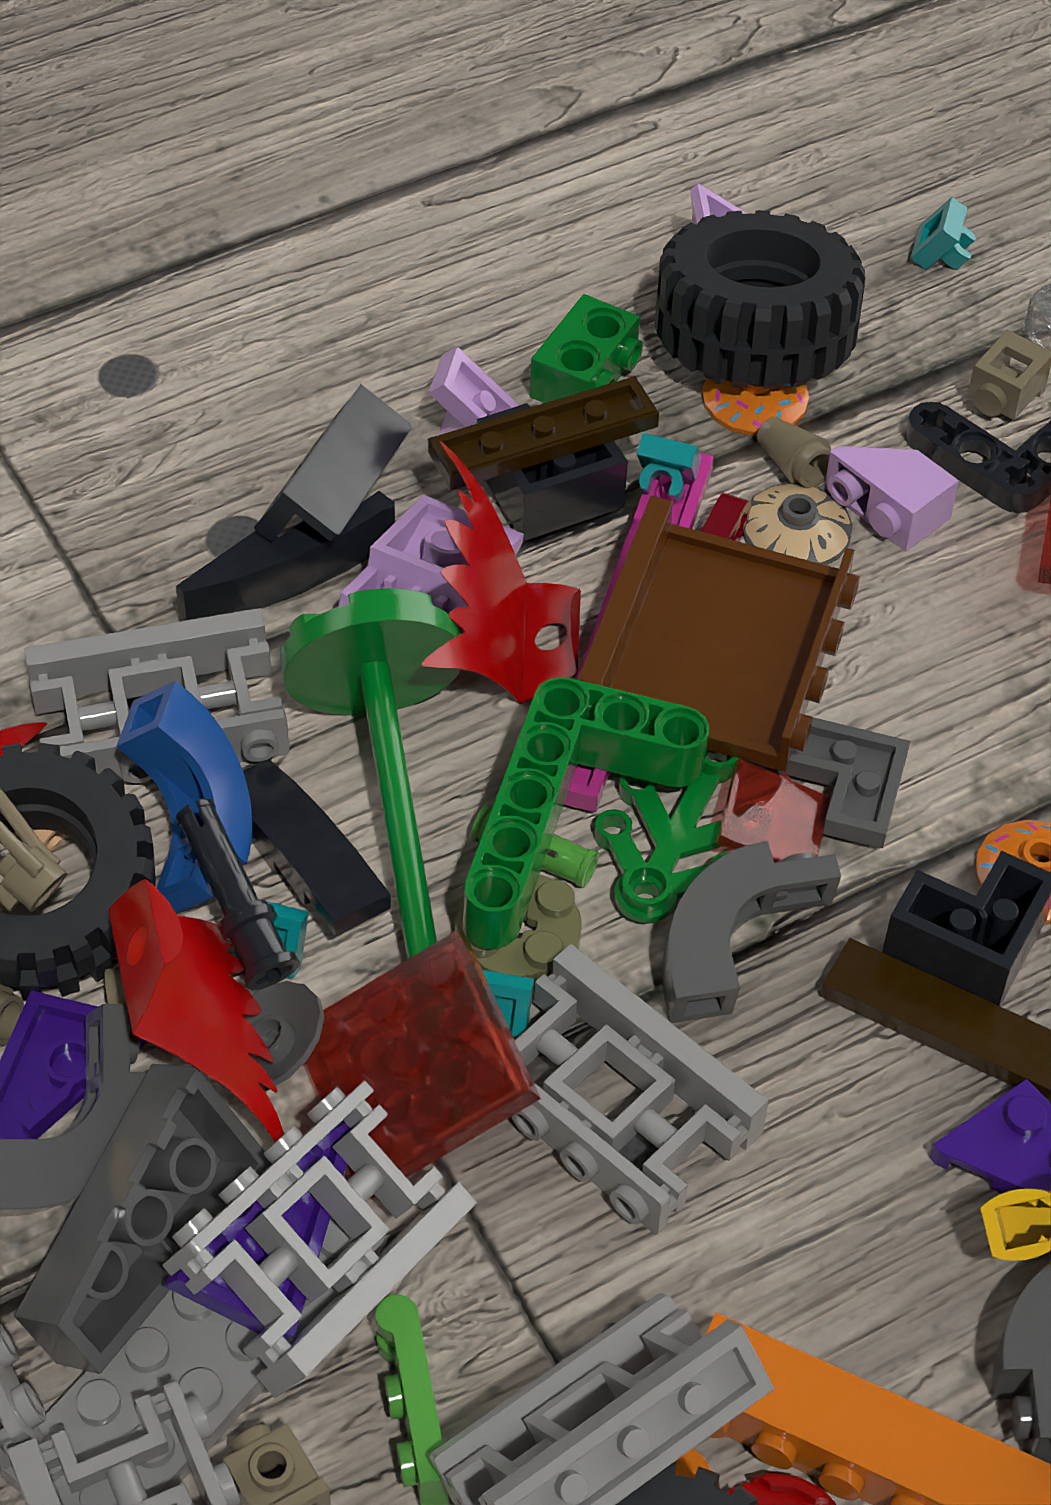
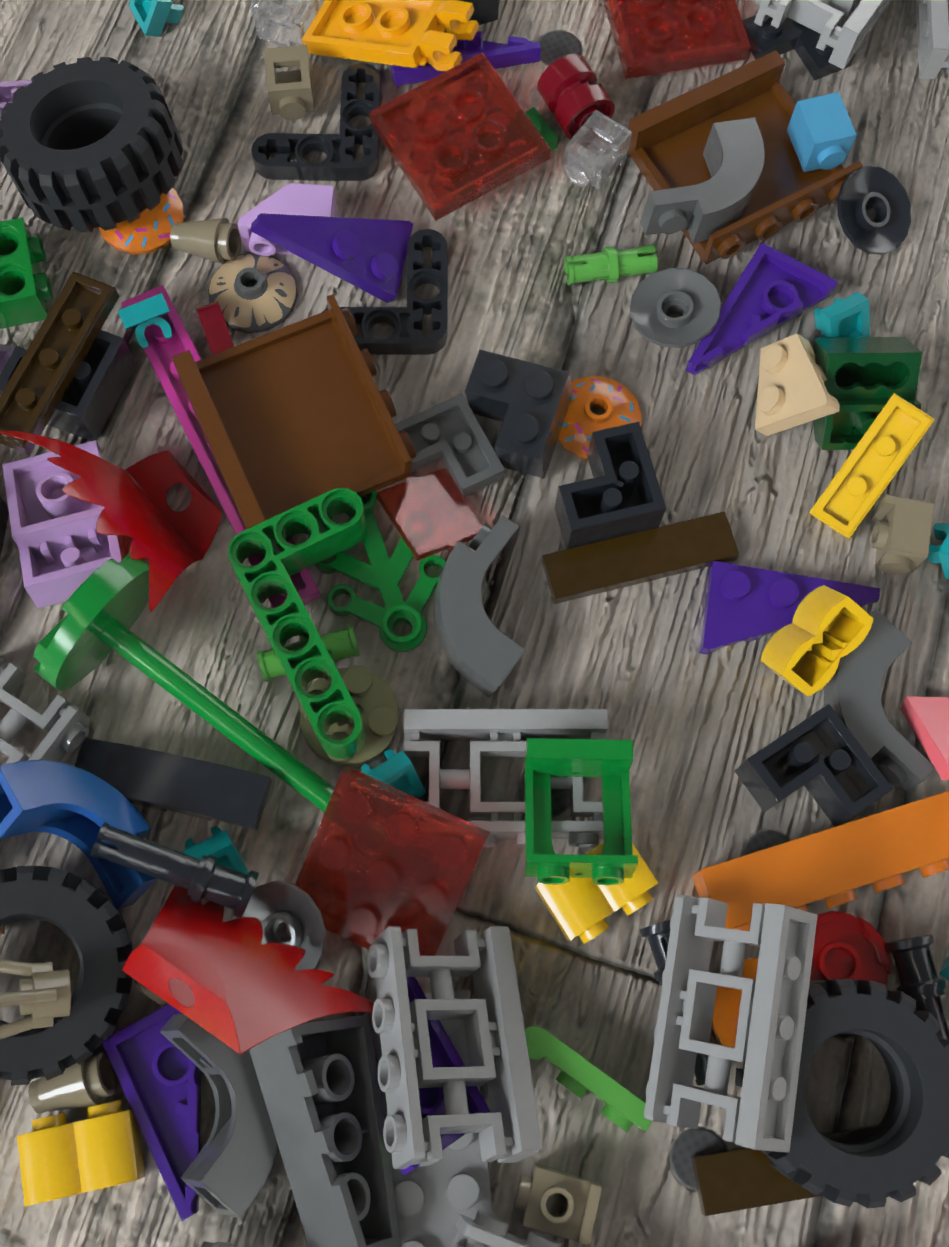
camera: 45 degrees left, 20 degrees up
none -> dark purple wing [250,213,413,303]
none -> black beam [321,229,448,355]
none -> black brick [465,349,572,479]
none -> green panel [524,738,638,886]
none -> yellow brick [535,842,658,944]
none -> black brick [735,704,893,827]

